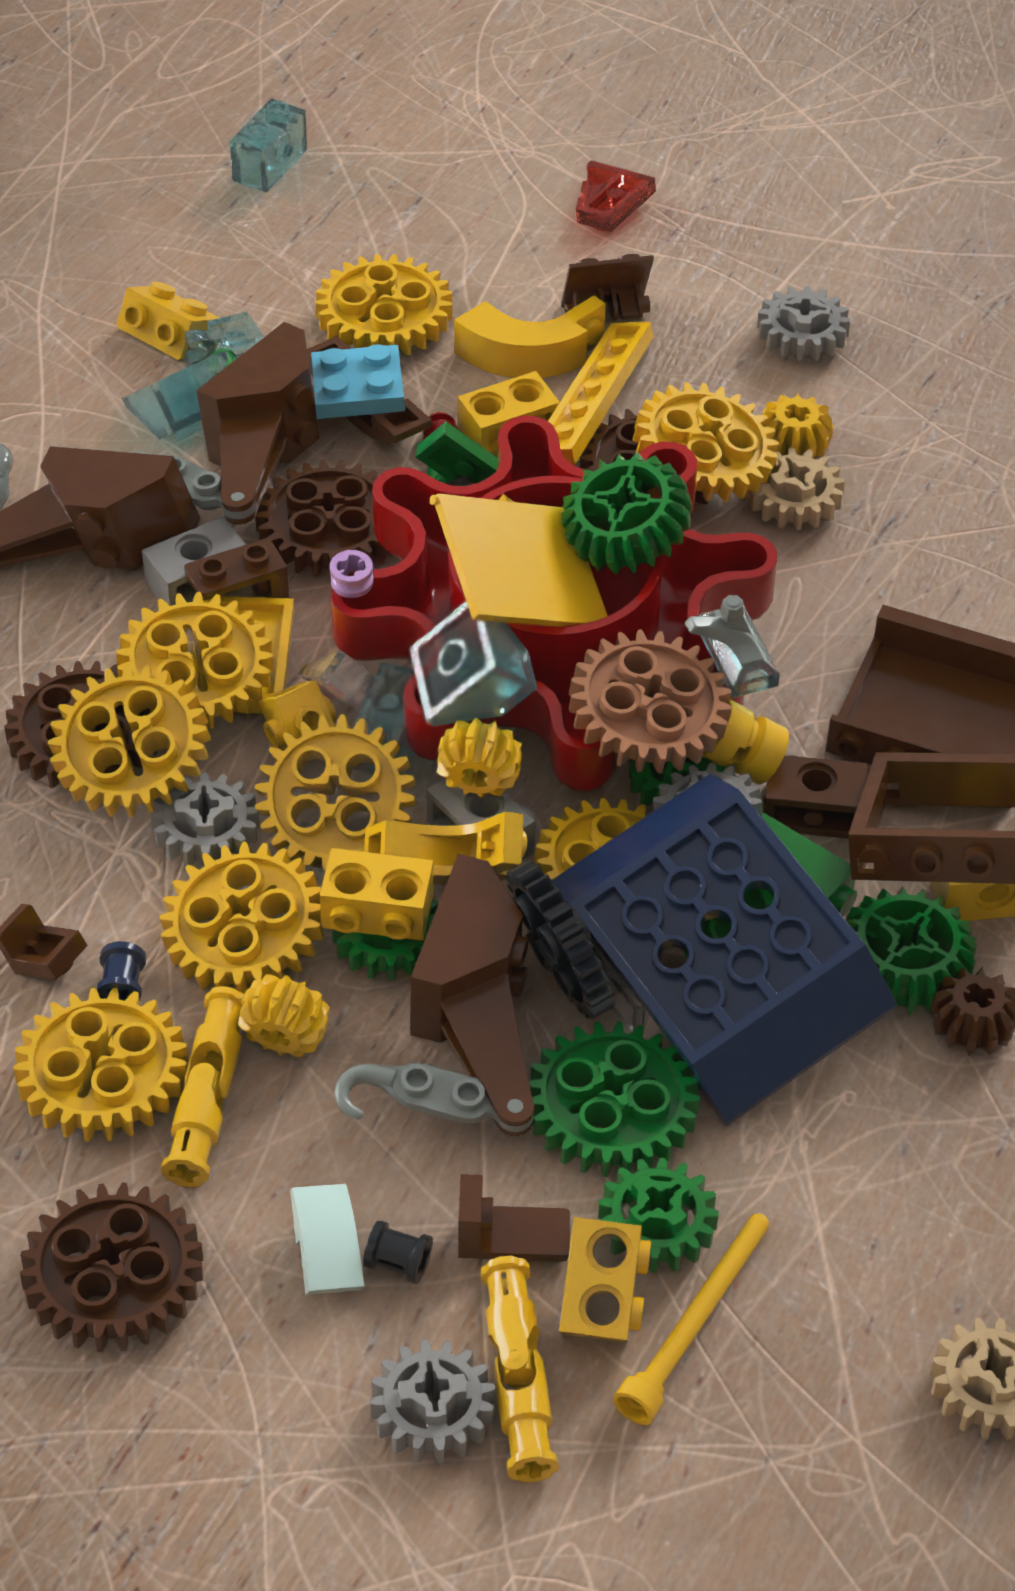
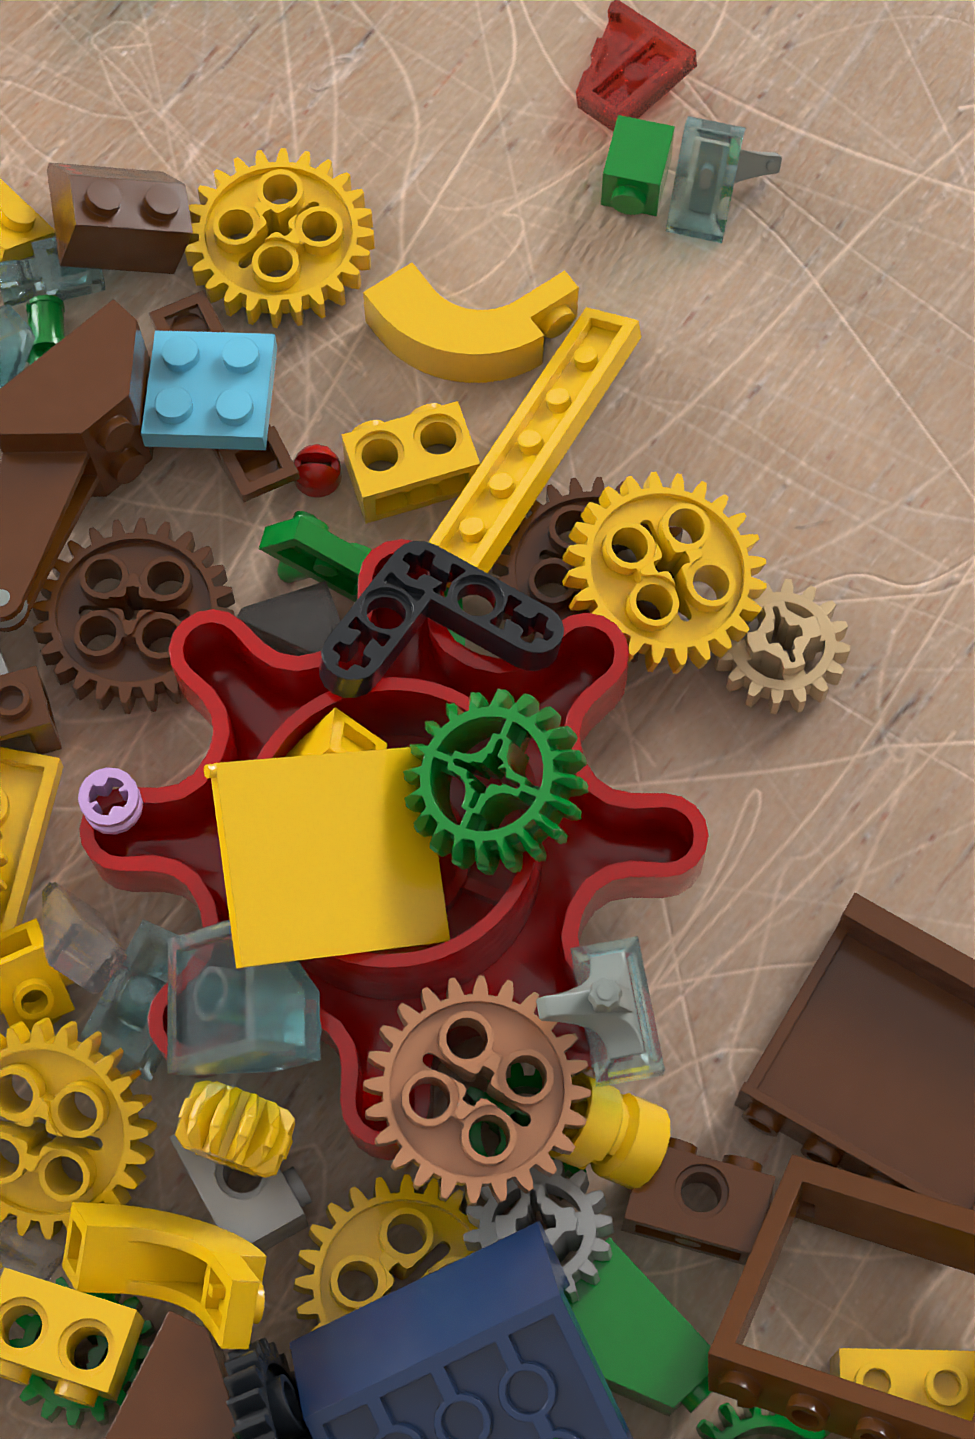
camera: 10 degrees right, 20 degrees up
reddish brown hinge [561,254,654,321] -> none
light grey gear [757,286,851,361] -> none
yellow gear [762,393,834,459] -> none
none -> reddish brown slope [47,162,193,274]
none -> black beam [319,541,564,698]
none -> green brick [601,115,675,216]
none -> clear light blue piece [665,116,782,243]

